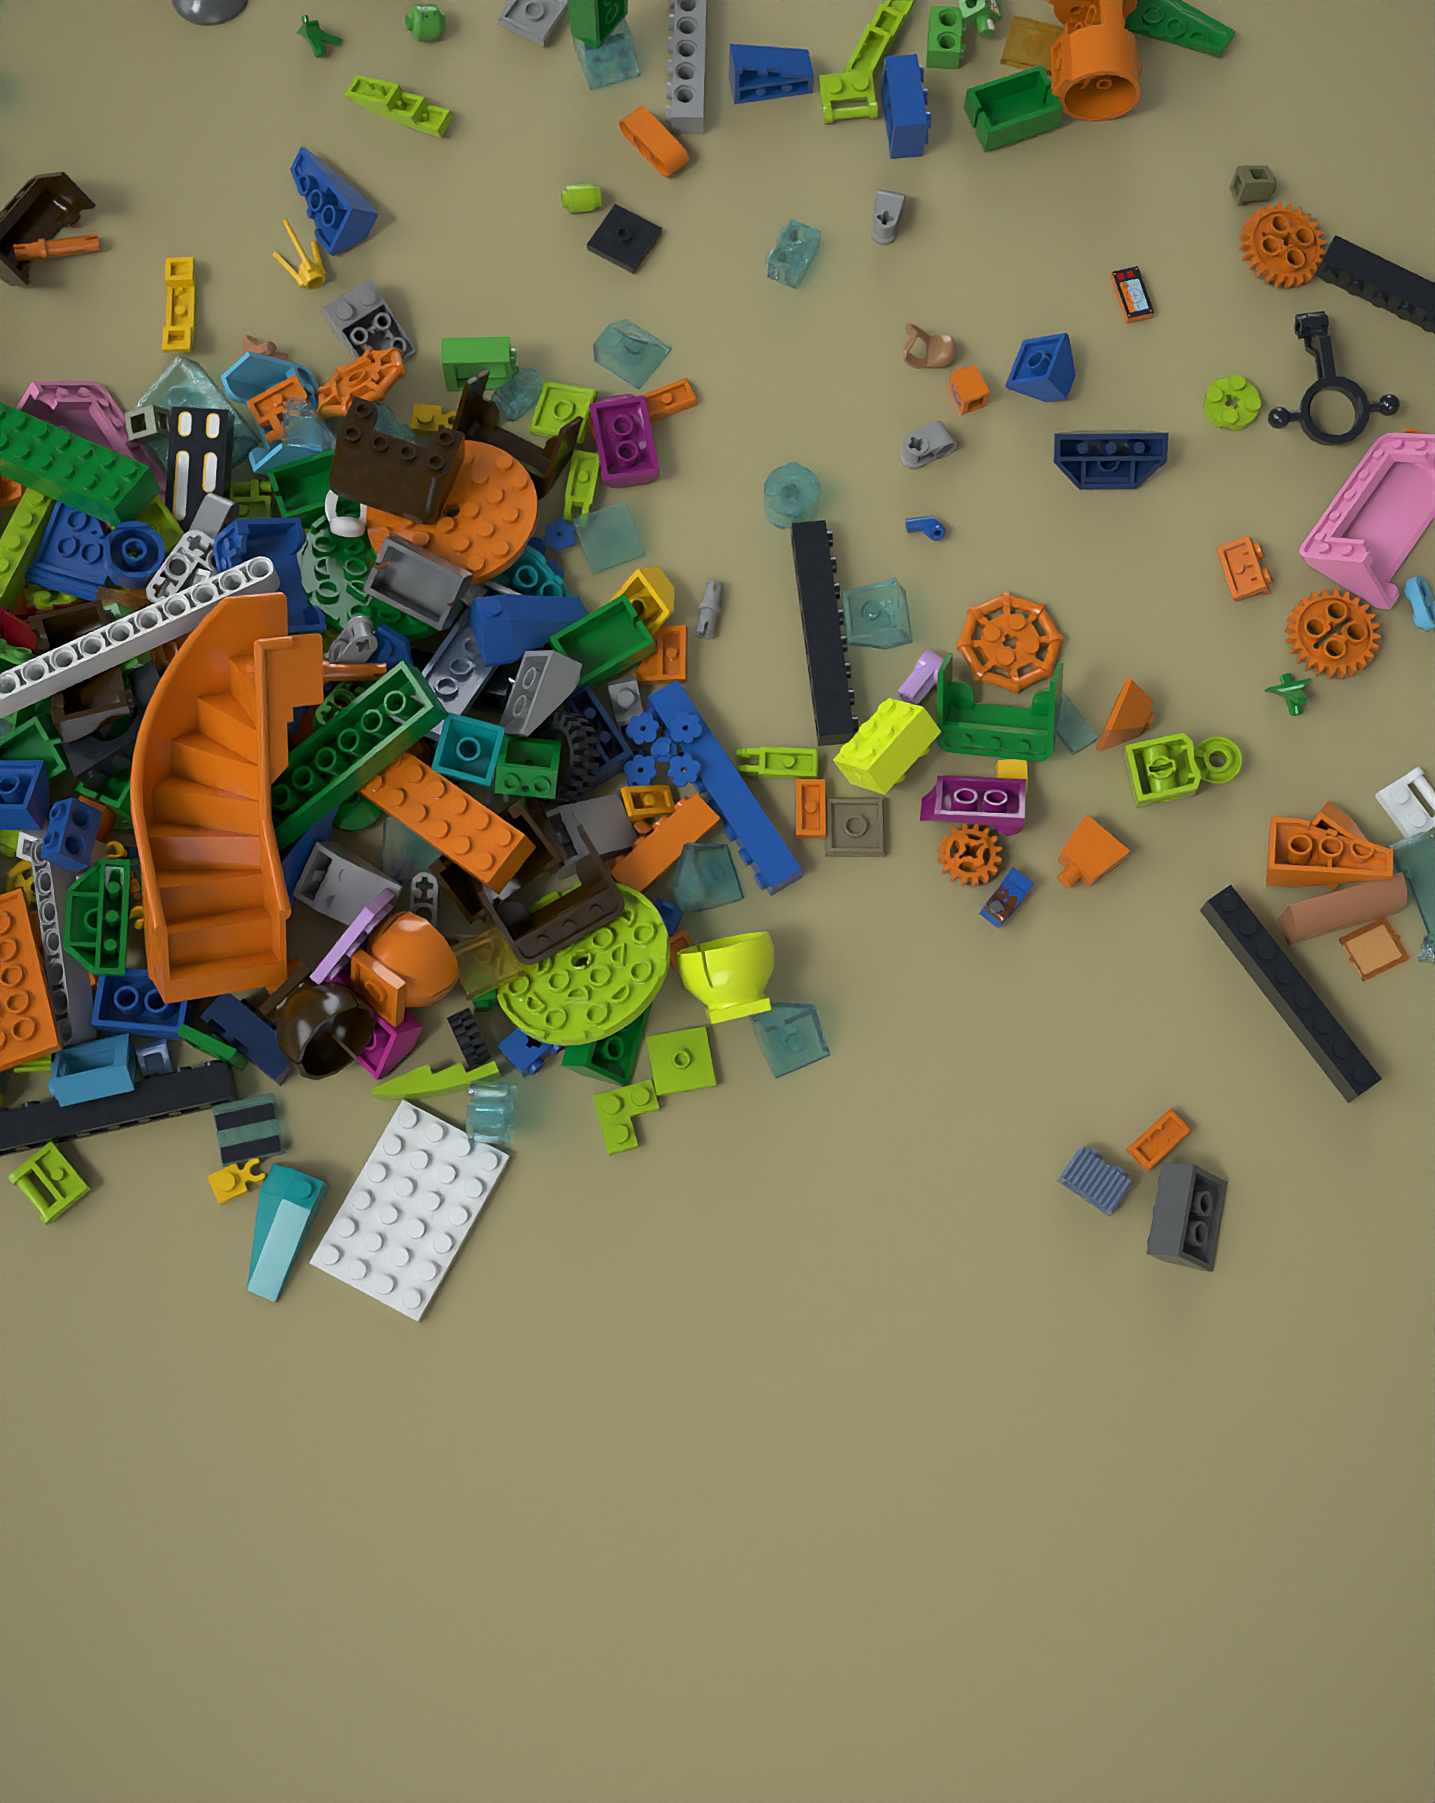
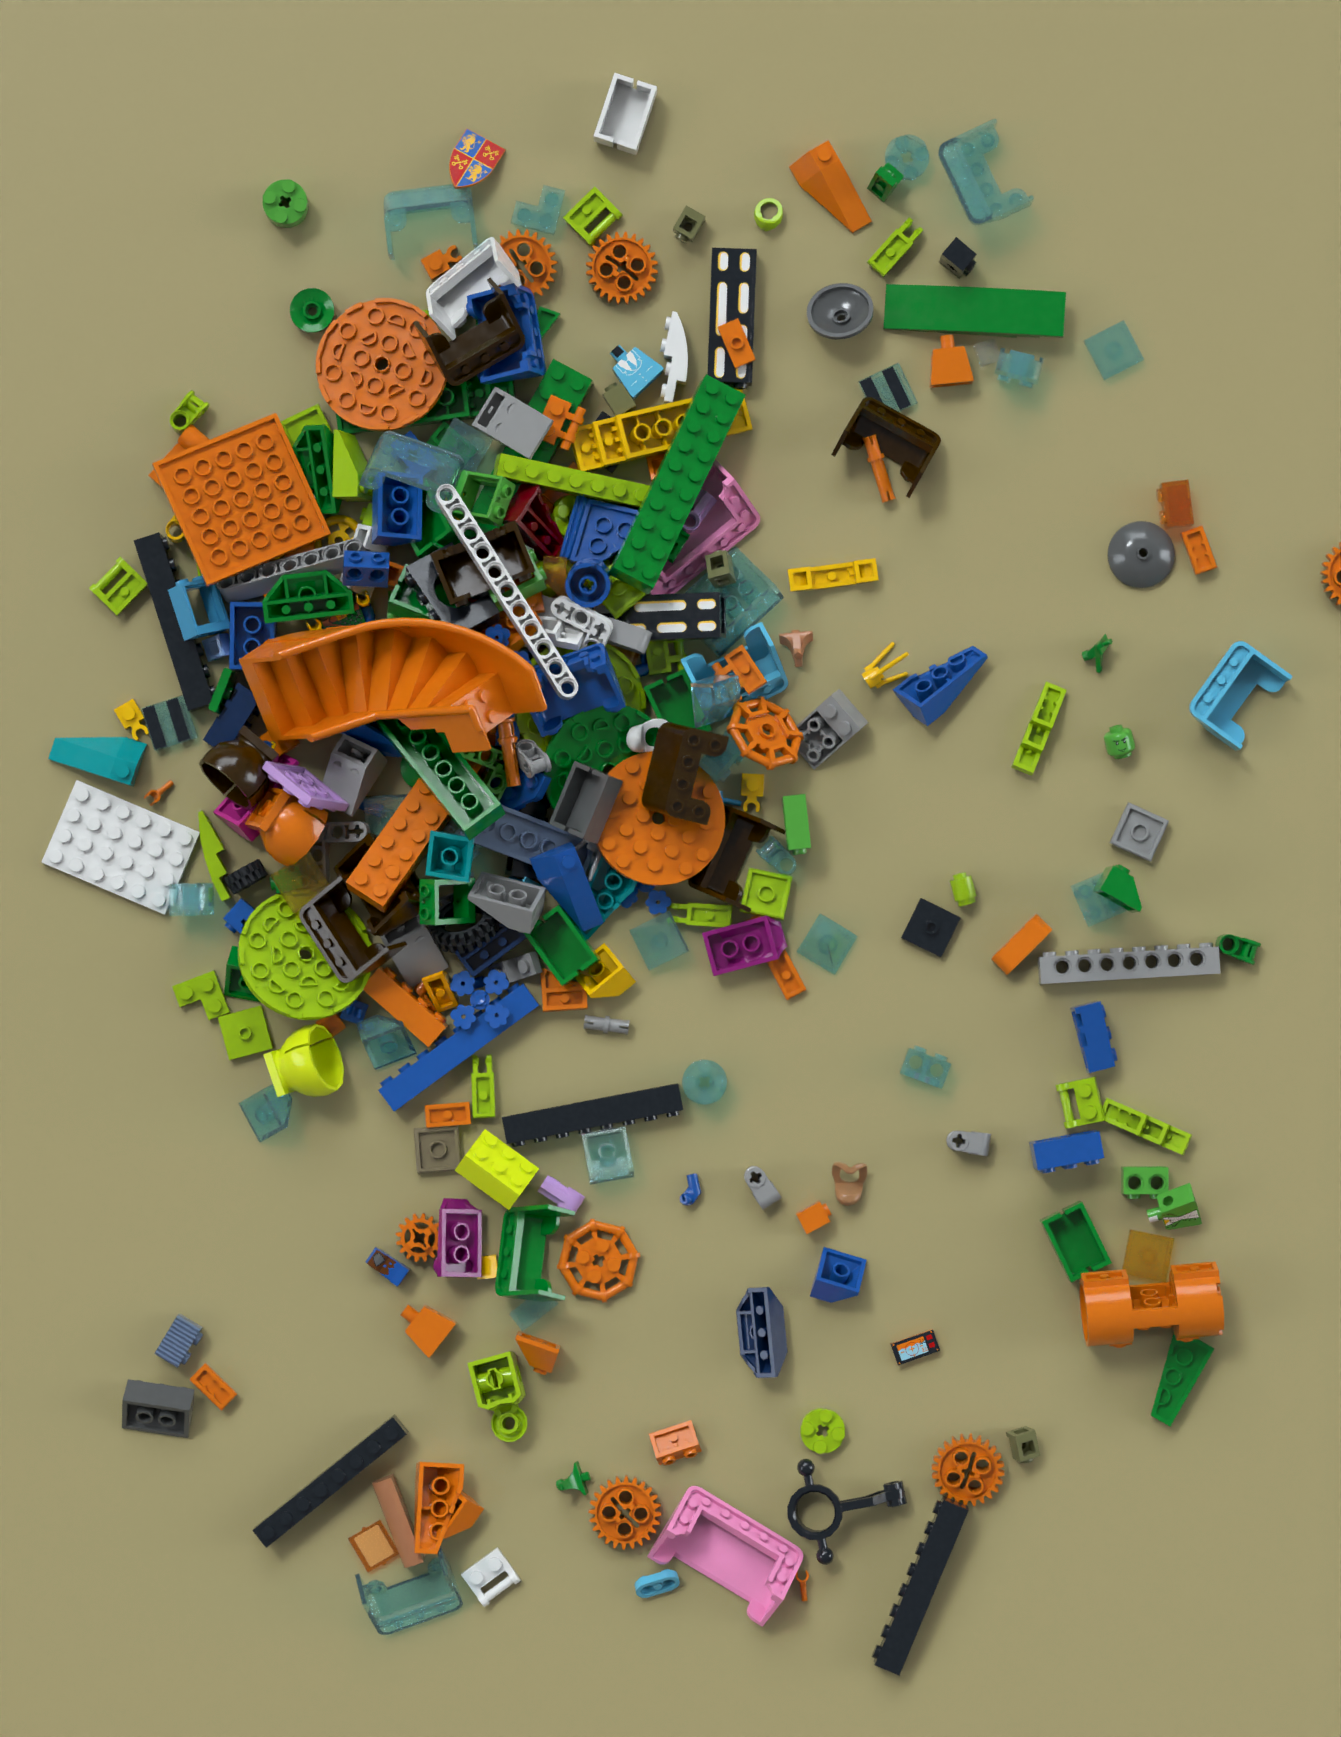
camera: 85 degrees right, 15 degrees up
none -> orange hand [144,780,174,806]

